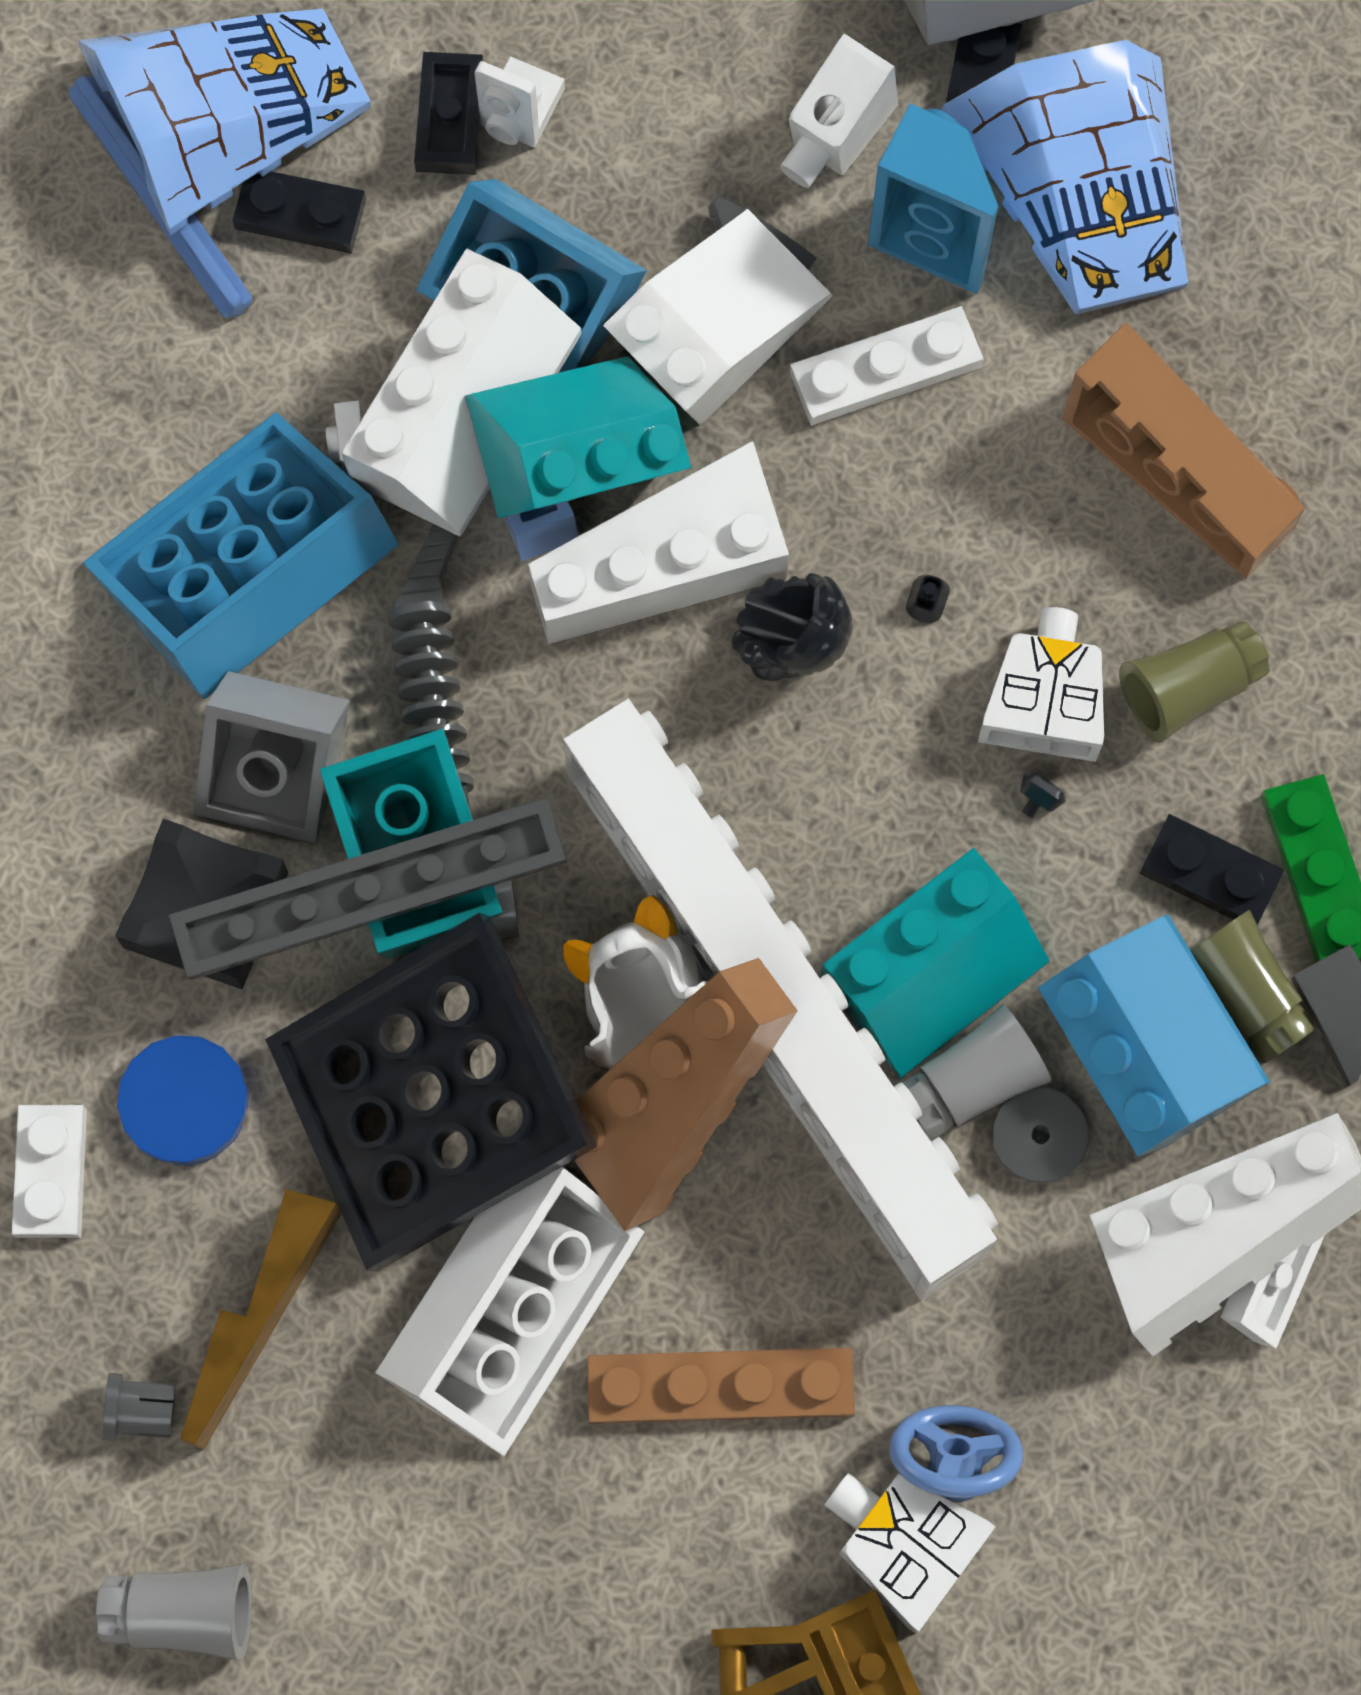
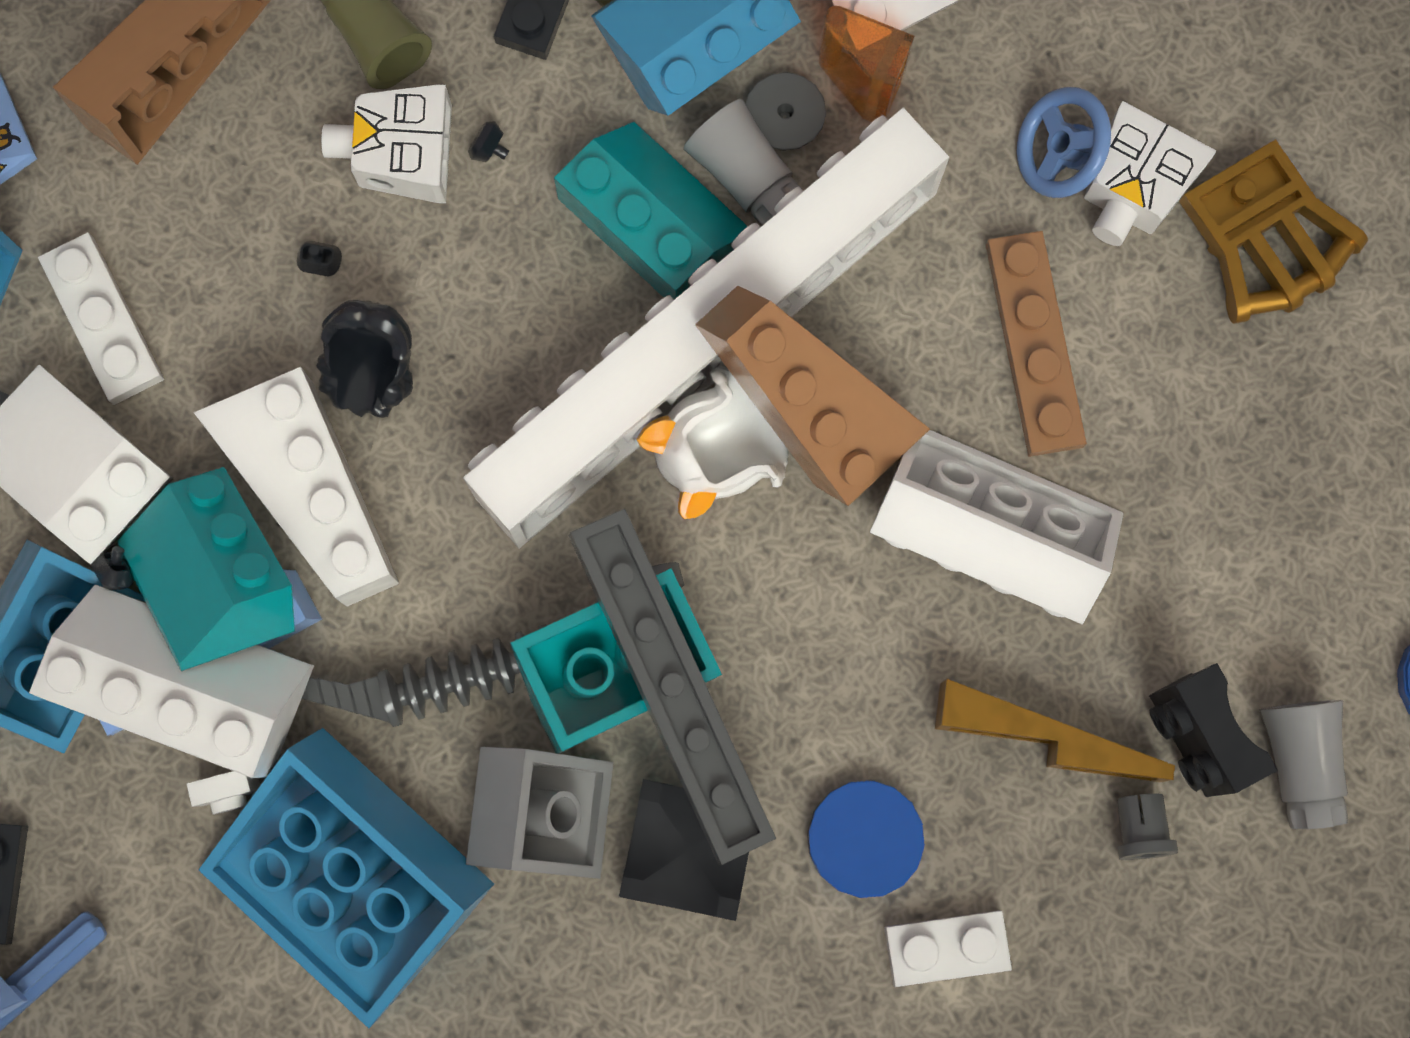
camera: 100 degrees left, 5 degrees up
black piece [265,913,597,1272] -> none
none -> black rock [91,546,134,590]
none -> clear orange tile [818,6,915,122]
none -> black brick [1149,663,1278,797]

